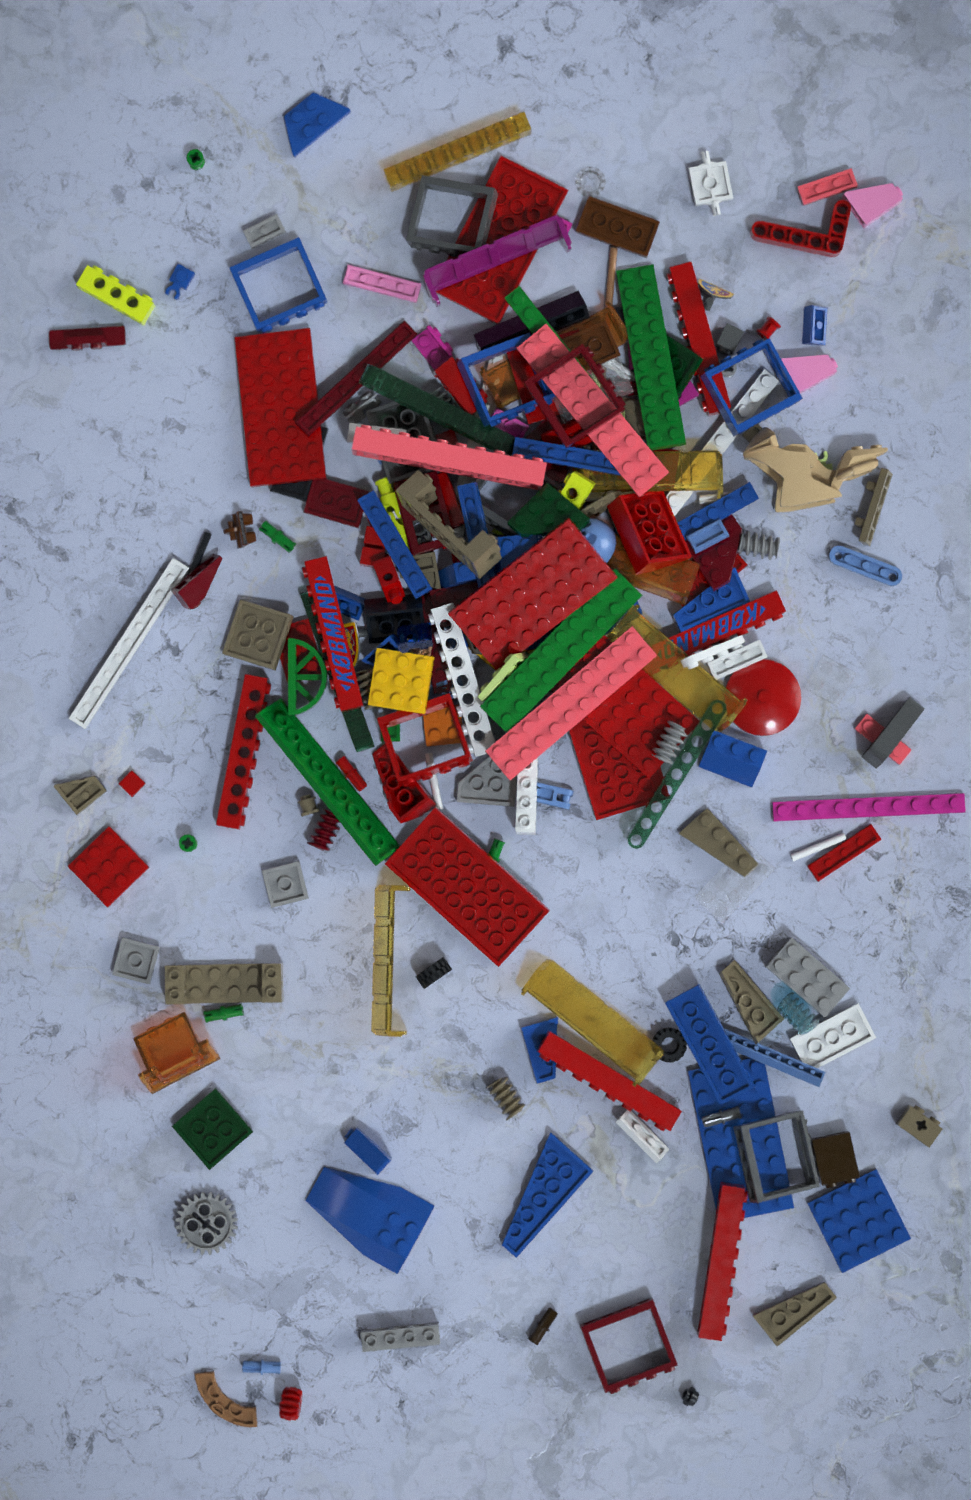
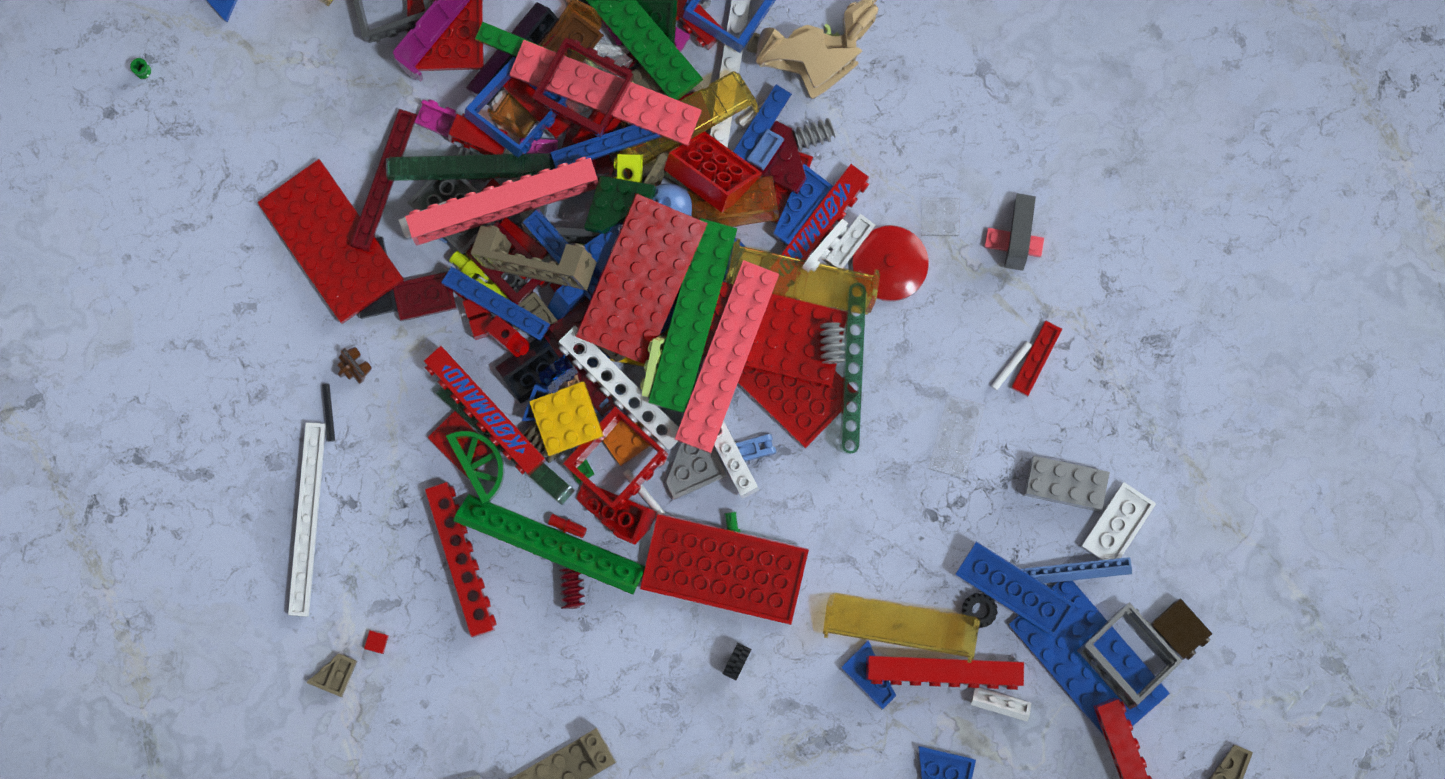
camera: 30 degrees left, 5 degrees down
dark red bracket [49,326,126,351] -> none
red plate [68,826,150,908] -> none
neon yellow brick [76,265,155,326] -> none
blue plate [165,264,195,300] -> none
dark red slope [171,554,223,610] -> none
green bush [179,835,198,852] -> none
dark tan plate [222,599,294,671] -> none
blue window [229,237,328,334] -> none
light grey plate [243,214,286,249] -> none
green pin [259,520,296,553] -> none
light grey plate [262,861,309,908] -> none
dark tan brick [297,794,320,817] -> none
blue slope [334,585,366,621] -> none
light grey hinge [342,391,382,424] -> none
bright pink tile [343,265,421,303] -> none
shield [344,621,368,667] -> none
clear yellow piece [371,885,411,1037] -> none
dark tan piece [486,1077,525,1121] -> none
dark tan wing [679,808,759,878] -> none
blue slope [698,730,767,788] -> none
dark grey axle [702,1106,741,1127] -> none
dark tan wing [719,960,784,1044] -> none
dark pink plate [772,793,966,821] -> none
clear light blue piece [777,992,819,1035] -> none
blue plate [807,1169,911,1273] -> none
medium blue plate [829,546,902,586] -> none
dark tan hinge [855,468,893,546] -> none
dark tan brick [896,1105,943,1148] -> none

